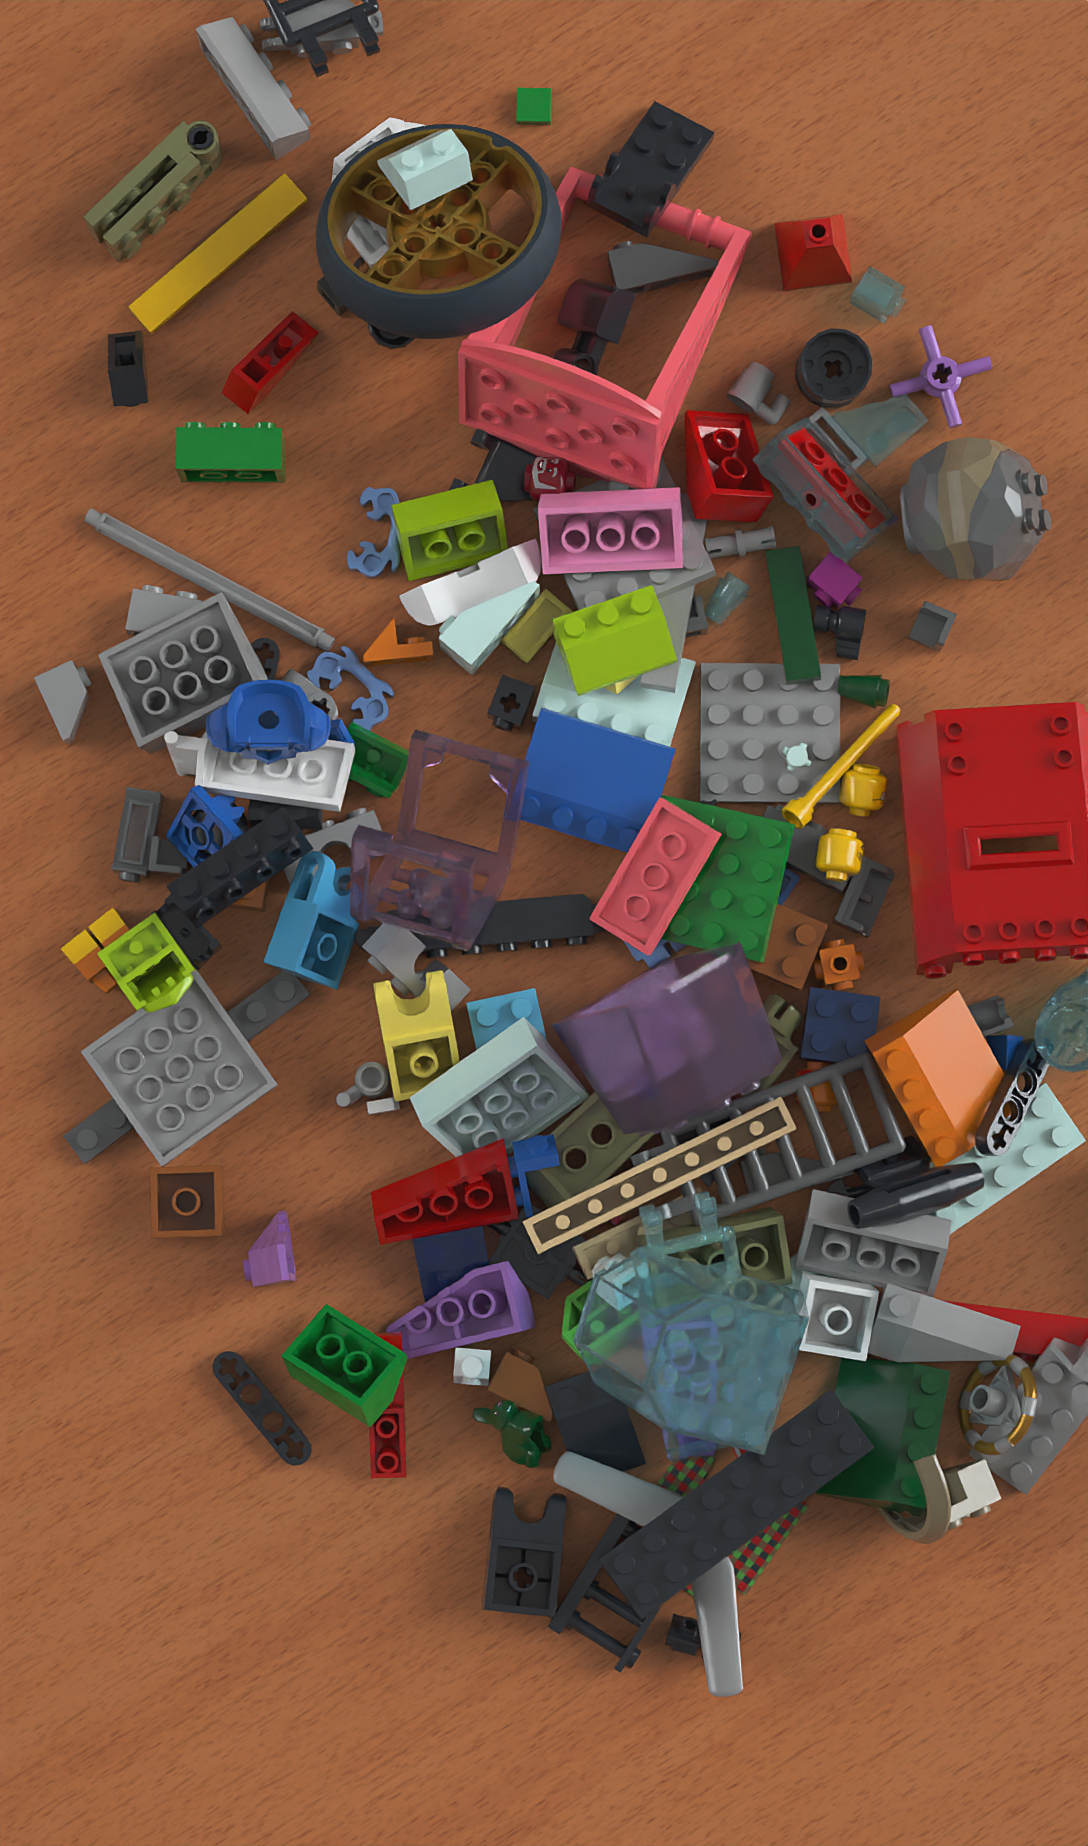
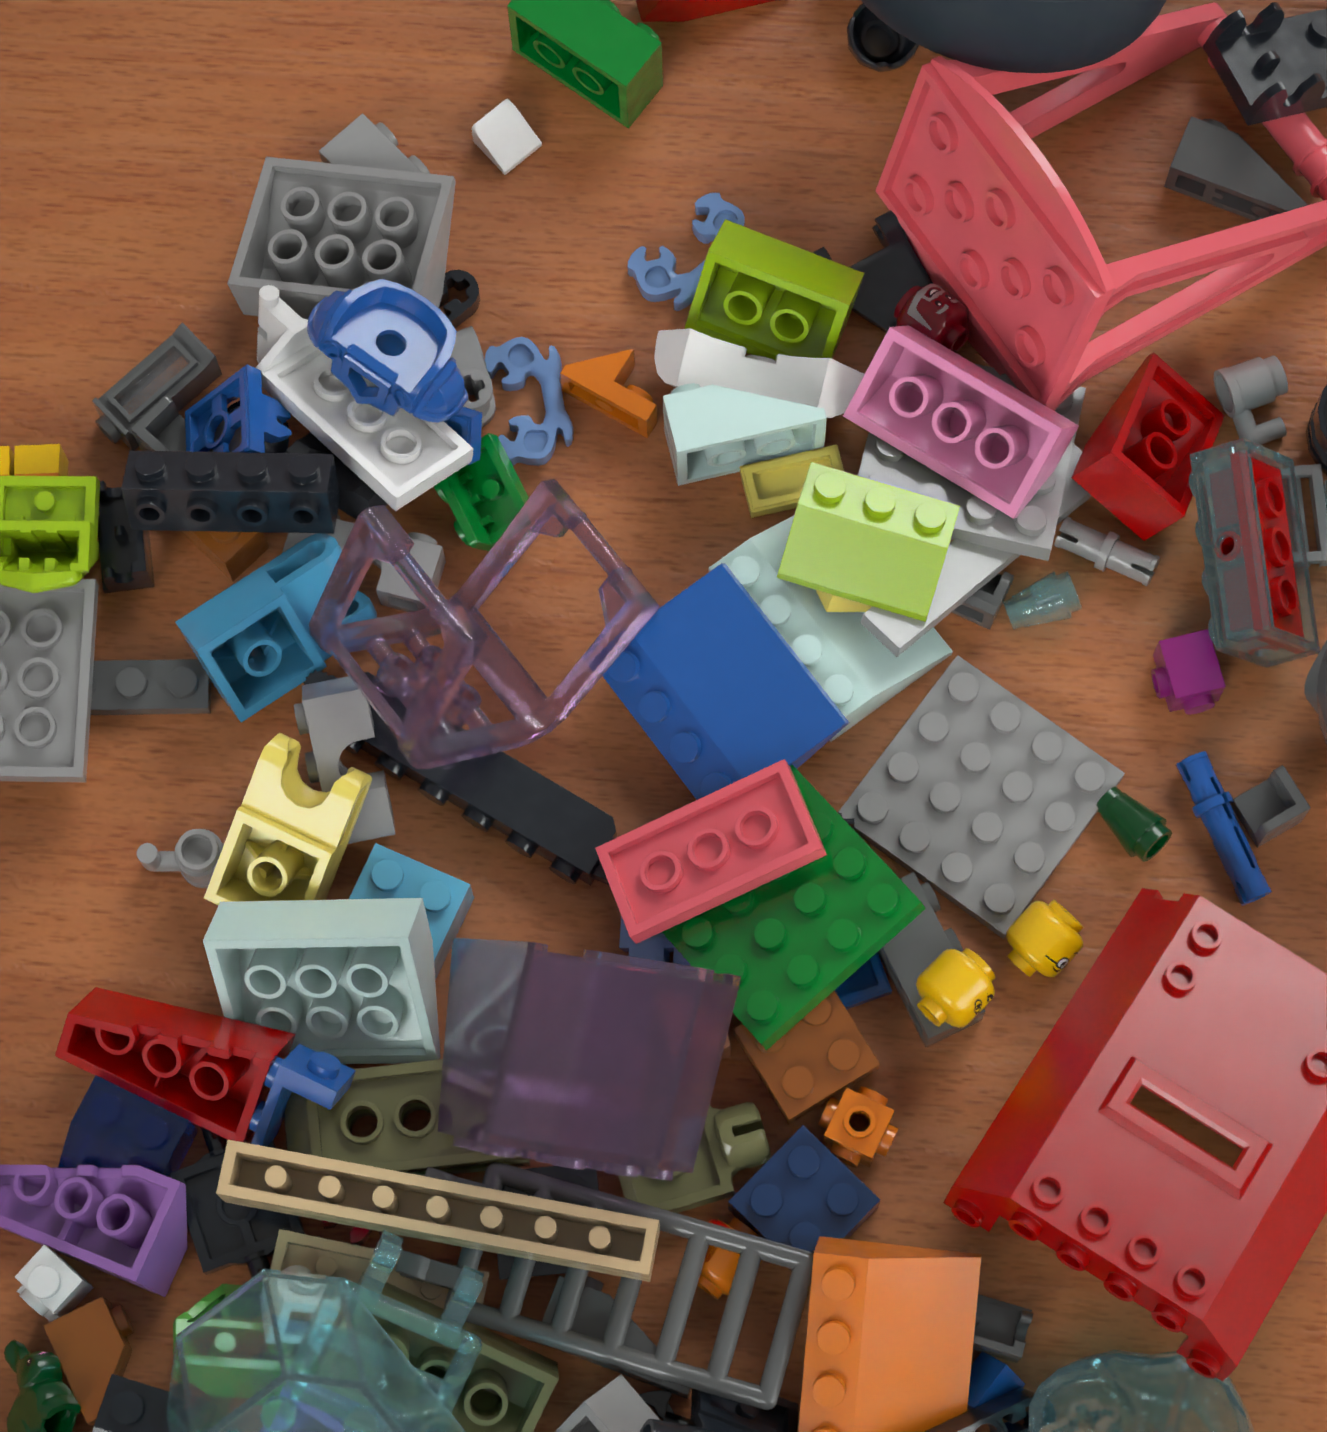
camera: 40 degrees right, 10 degrees down
light grey slope [34,660,92,745] -> none
light grey piece [84,508,335,652] -> none
white piece [367,1097,400,1115] -> none
black brick [487,674,535,732] -> none
black plate [553,279,636,376] -> none
dark green tile [765,546,821,685] -> none
yellow piece [781,704,900,829] -> none
light aqua piece [782,743,811,771] -> none
black piece [813,605,866,660] -> none
dark grey hinge [832,856,895,938] -> none
none -> white slope [471,98,542,175]
none -> blue pin [1176,751,1272,906]

